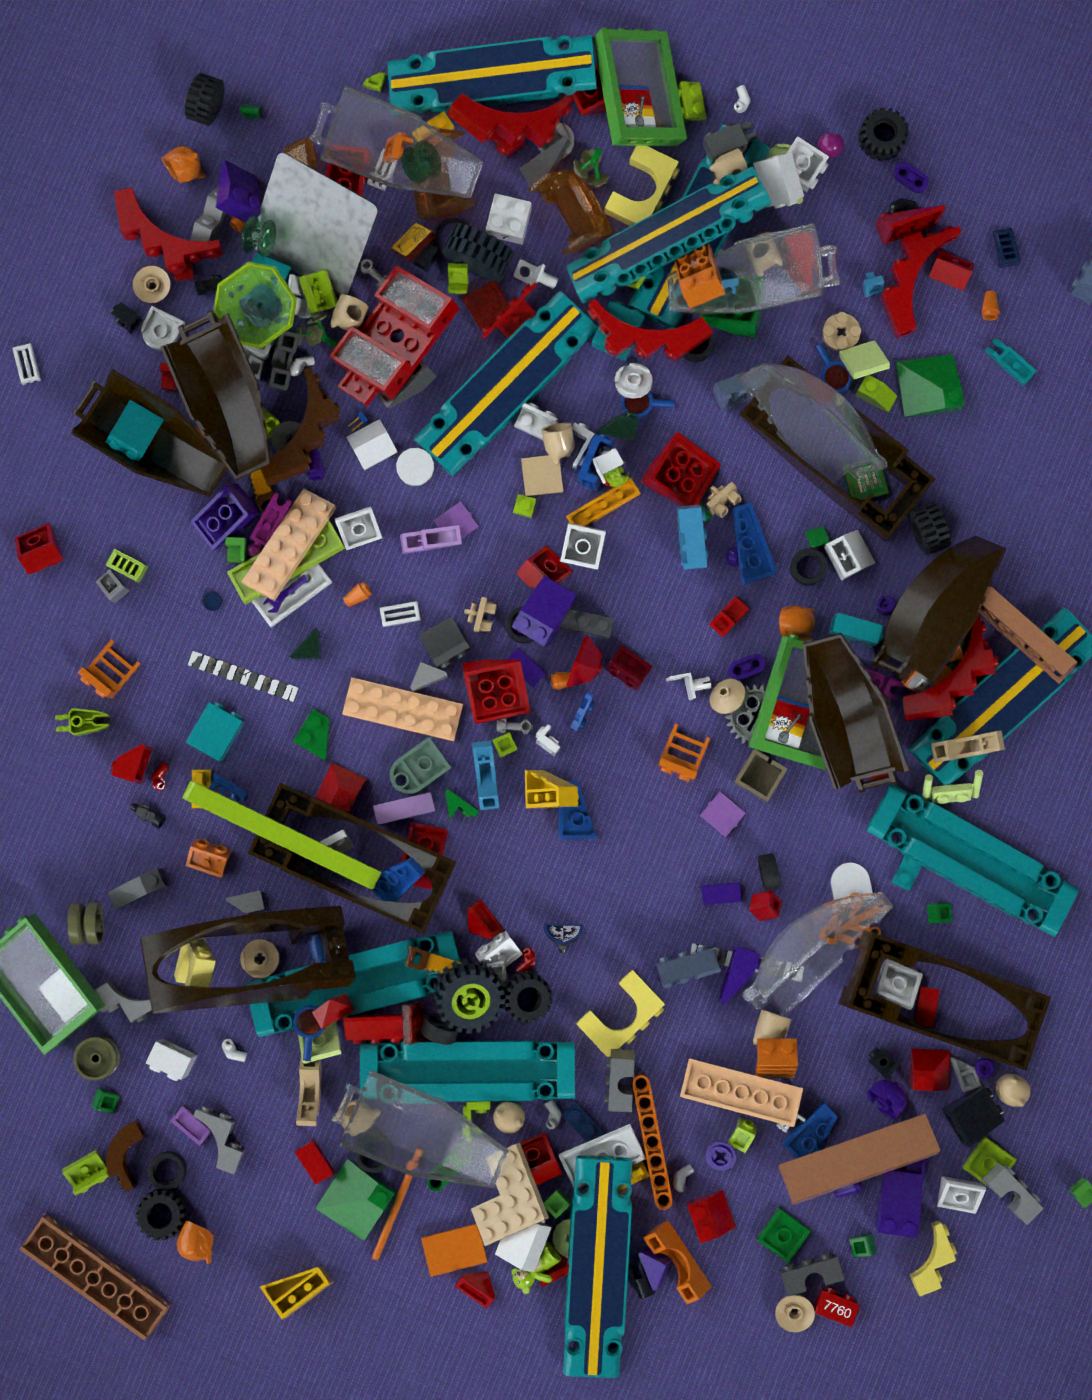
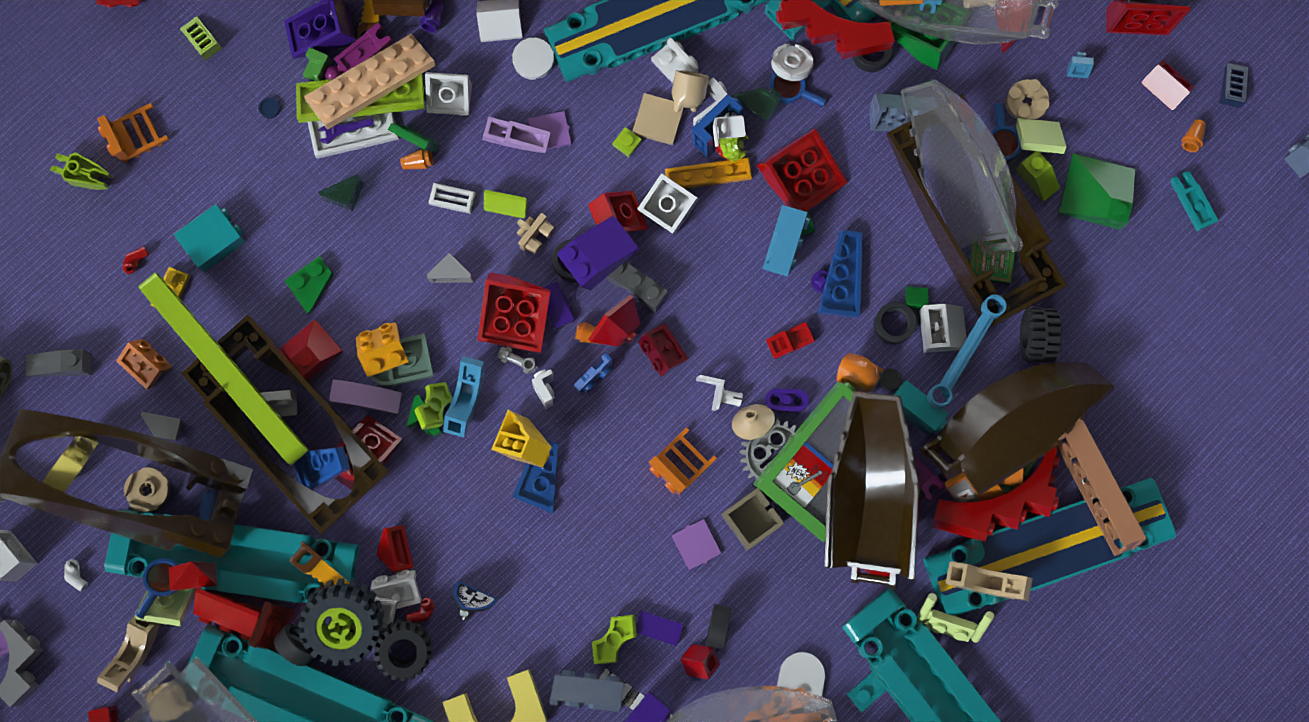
camera: 20 degrees right, 5 degrees down
light grey slope [96,569,129,604] -> none
red slope [110,744,153,784] -> none
black piece [130,803,166,829] -> none
sticker [188,651,298,702] -> none
blue plate [209,773,249,803] -> none
light nougat plate [342,677,463,742] -> none
dark grey bracket [420,618,471,669] -> none
lime plate [492,732,518,758] -> none
tan hips [706,482,742,518] -> none
dark purple tile [877,596,896,616] -> none
red arch [881,226,962,339] -> none
none -> light orange bracket [356,323,409,378]
none -> green tile [388,123,440,152]
none -> lime tile [414,382,453,430]
none -> lime slope [484,190,528,218]
none -> lime tile [592,615,637,664]
none -> pearl dark grey piece [880,368,902,390]
none -> dark azure piece [927,295,1006,409]

